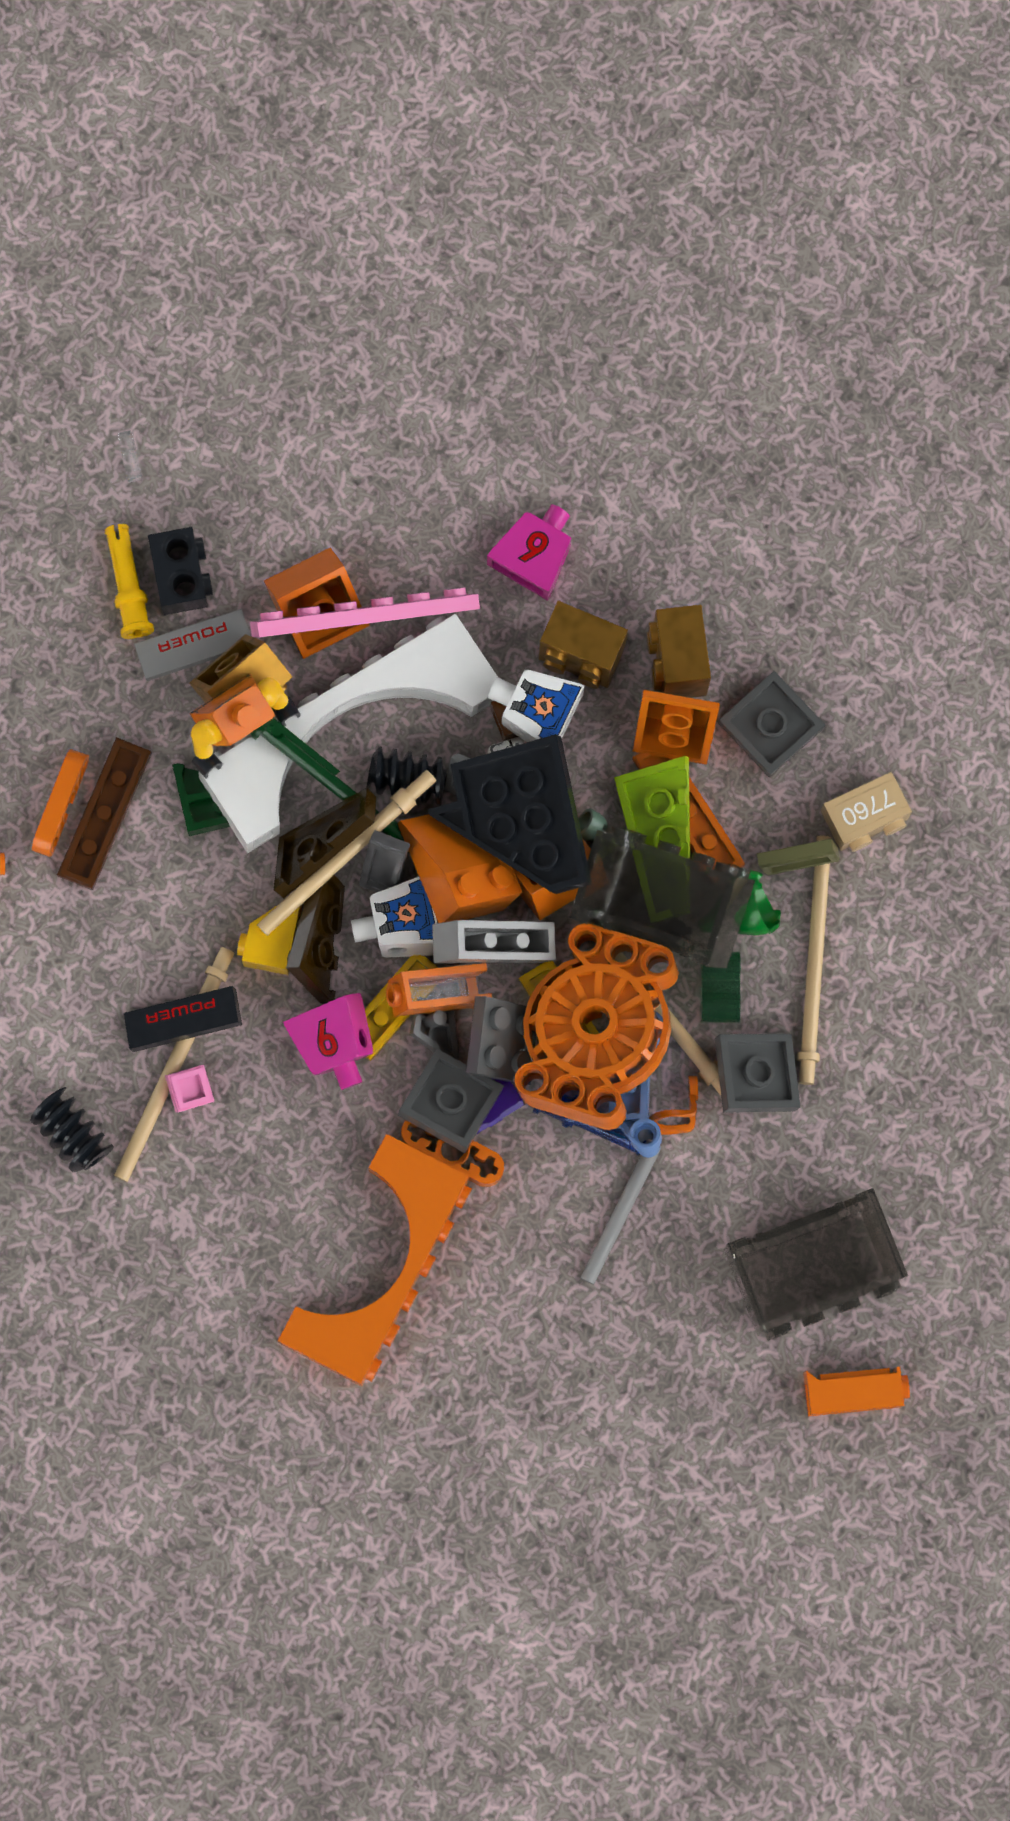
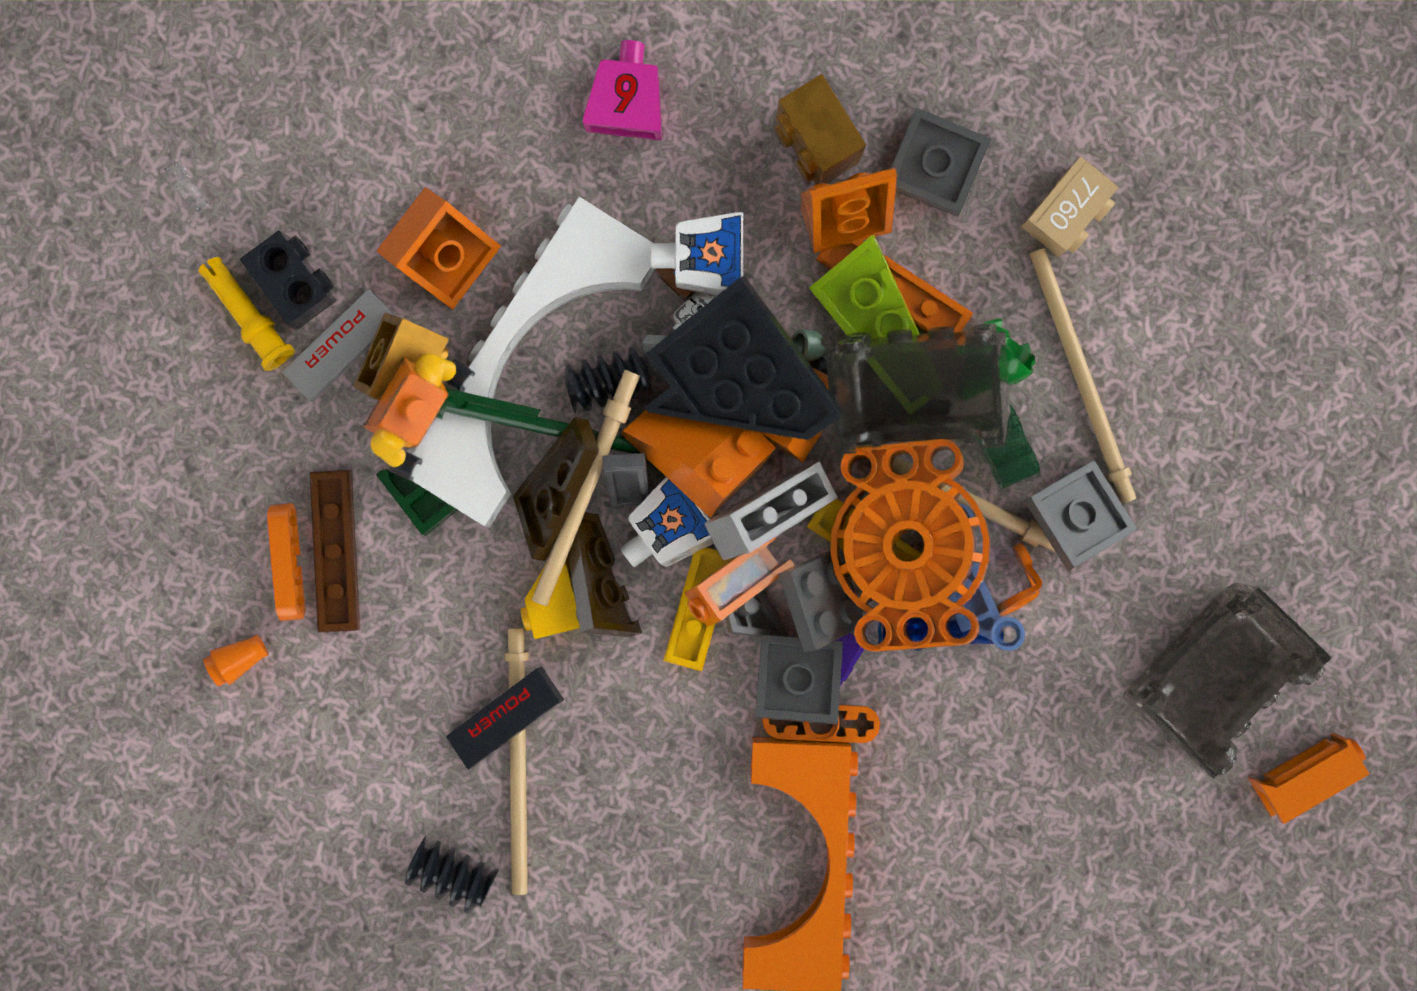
camera: 20 degrees left, 10 degrees up
bright pink tile [165,1065,215,1113] -> none
bright pink plate [250,587,480,637] -> none
dark pink torso [283,993,373,1090] -> none
pearl gold brick [539,601,628,689] -> none
light grey bar [580,1140,662,1285] -> none
olive tile [757,839,840,876] -> none

